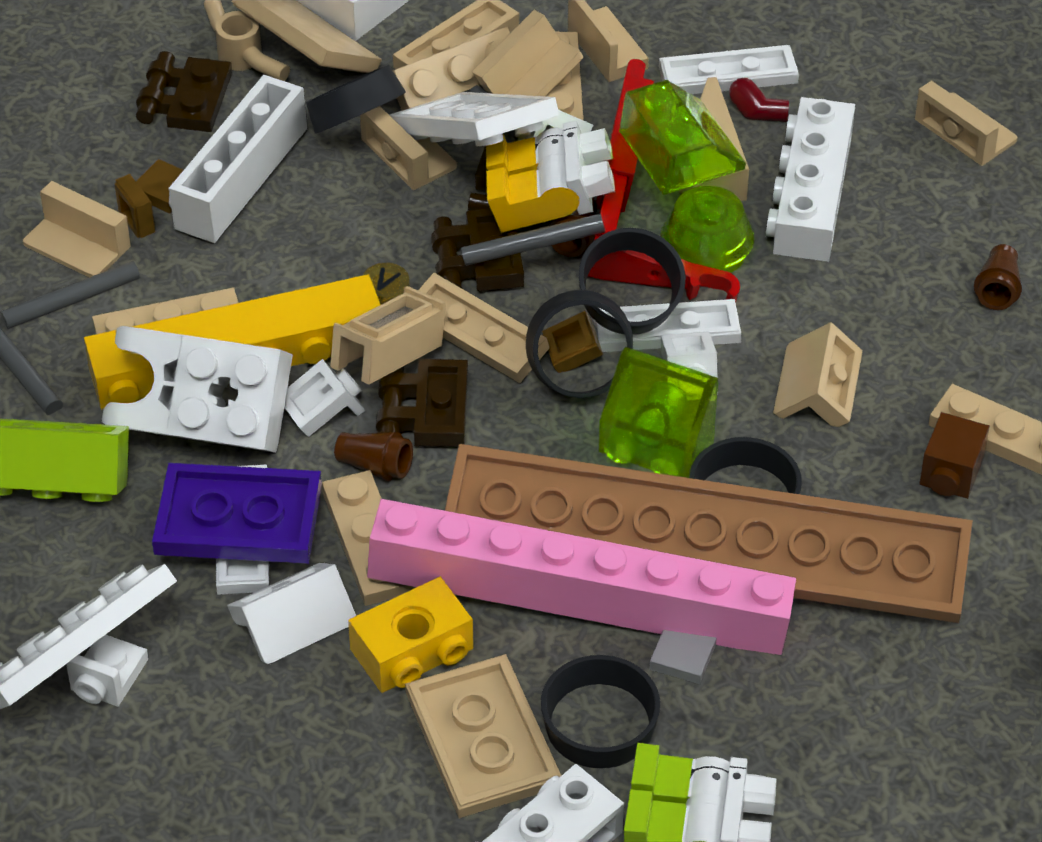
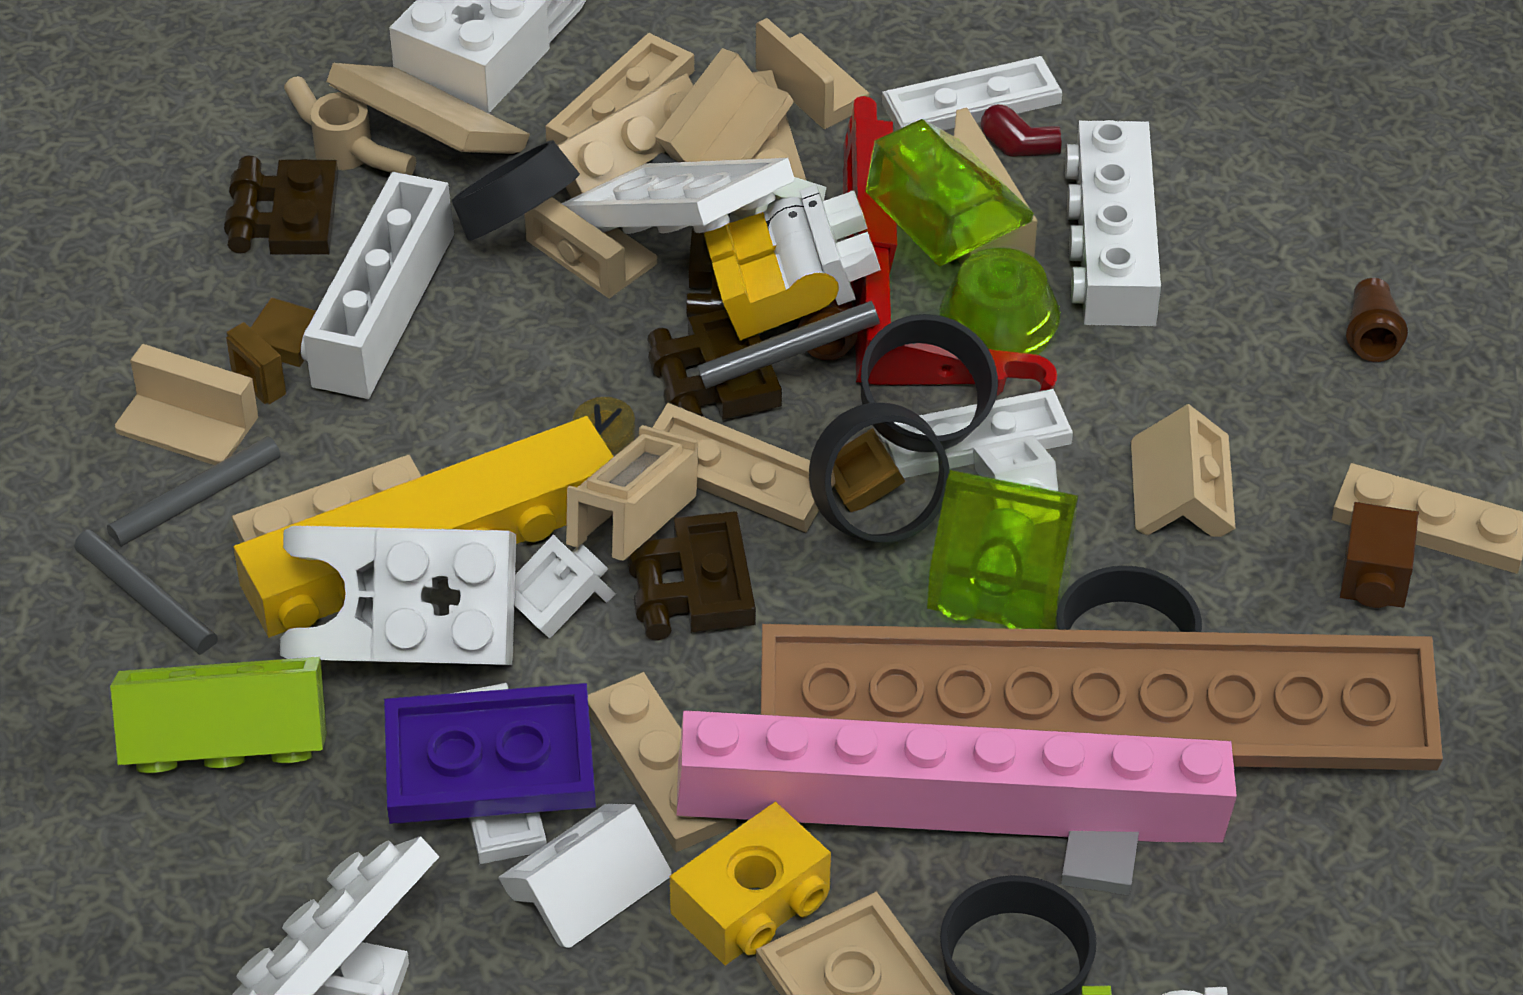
camera: 10 degrees left, 0 degrees up
reddish brown cone [334,432,413,481] -> none
tan panel [915,81,1018,166] -> none

